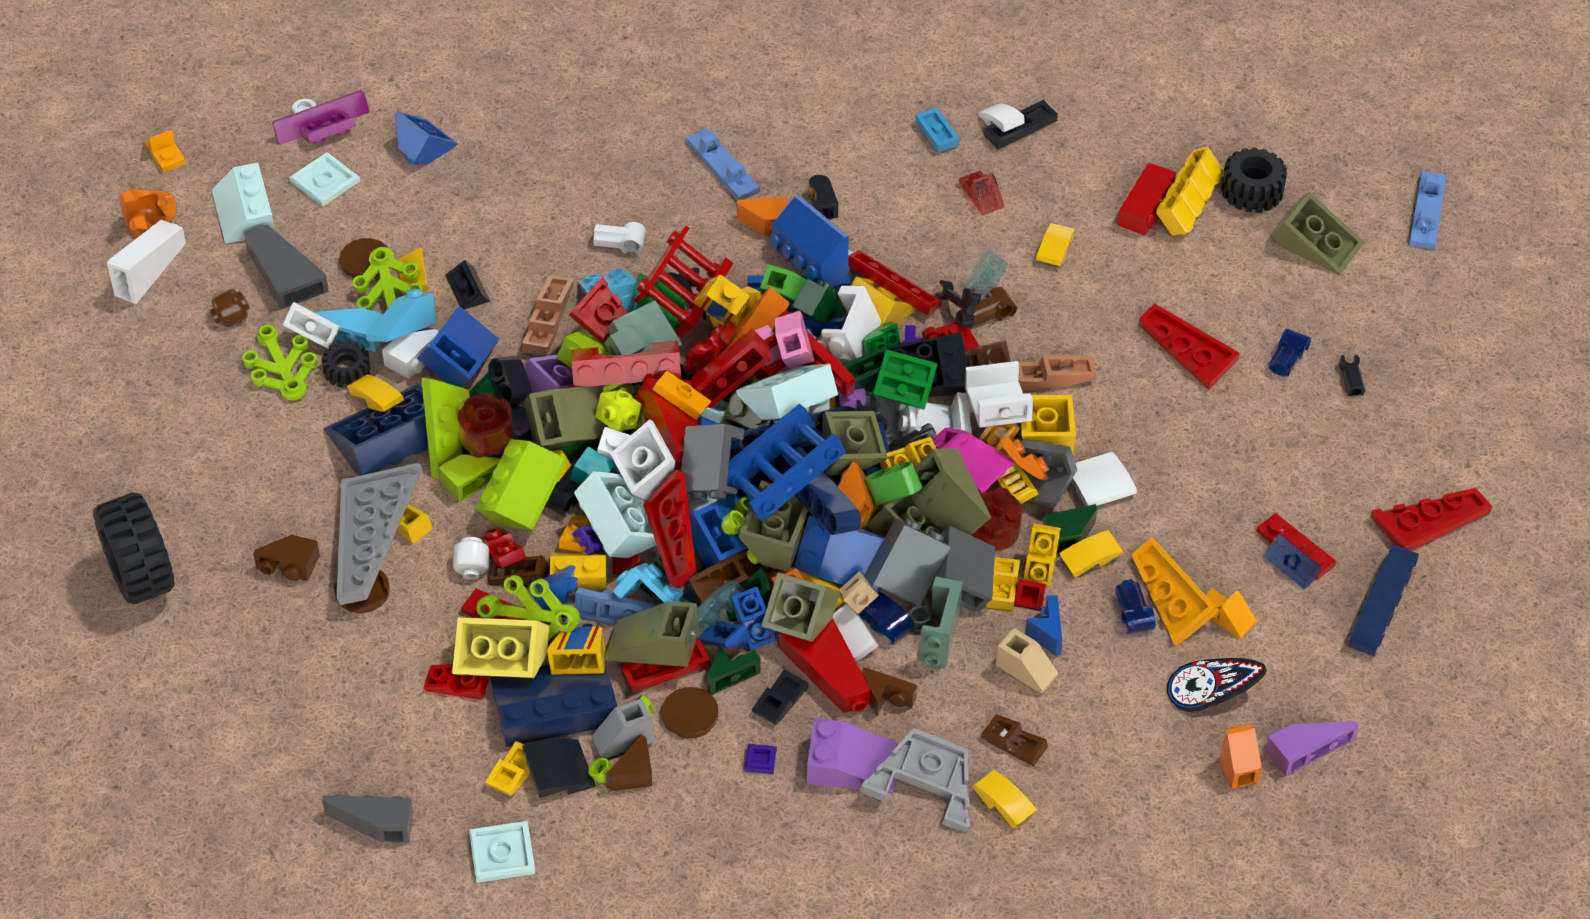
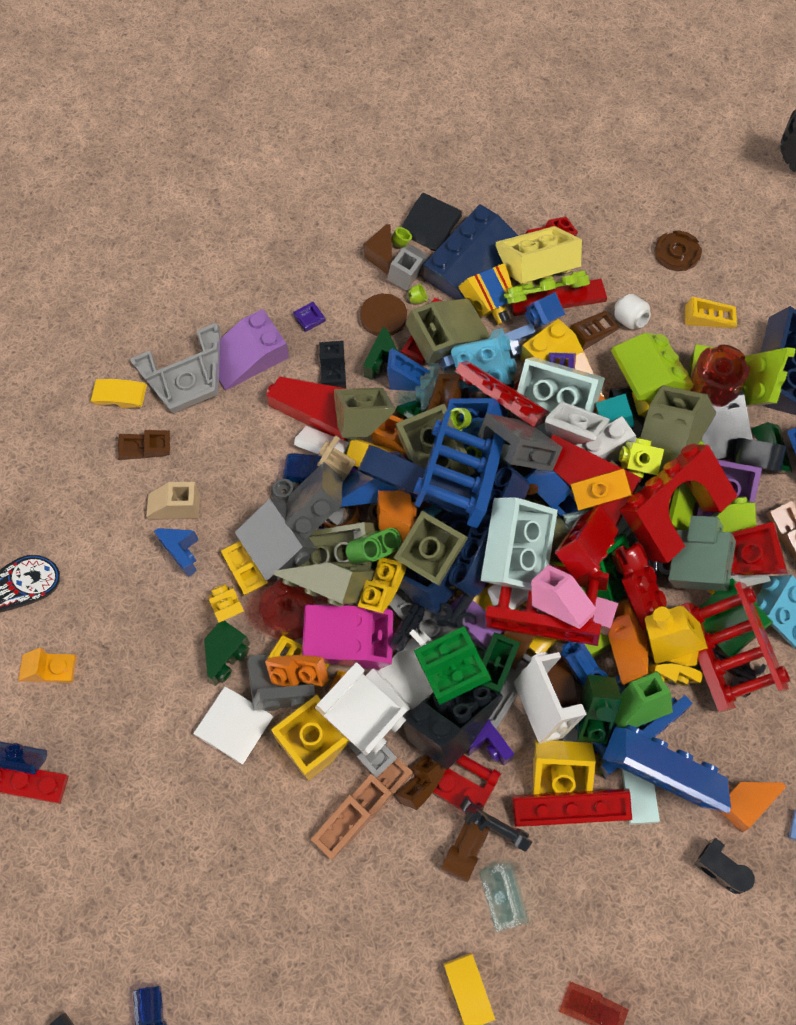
camera: 145 degrees right, 15 degrees up
reddish brown slope [253,535,320,581] -> none
dark grey slope [322,794,413,843] -> none
light grey wing [337,463,422,605] -> none
light aqua tile [469,821,535,883] -> none
red slope [479,527,526,568] -> none
yellow slope [485,741,530,796] -> none
blue slope [731,587,776,651] -> none
reddish brown slope [862,667,917,716] -> none
green slope [863,322,900,354] -> none
sand green panel [919,576,963,667] -> none
red slope [1014,579,1046,611] -> none
yellow slope [1059,530,1124,577] -> none
clear blue piece [1115,579,1156,634] -> none
light orange wing [1131,537,1219,646] -> none
red wing [1139,303,1240,390] -> none

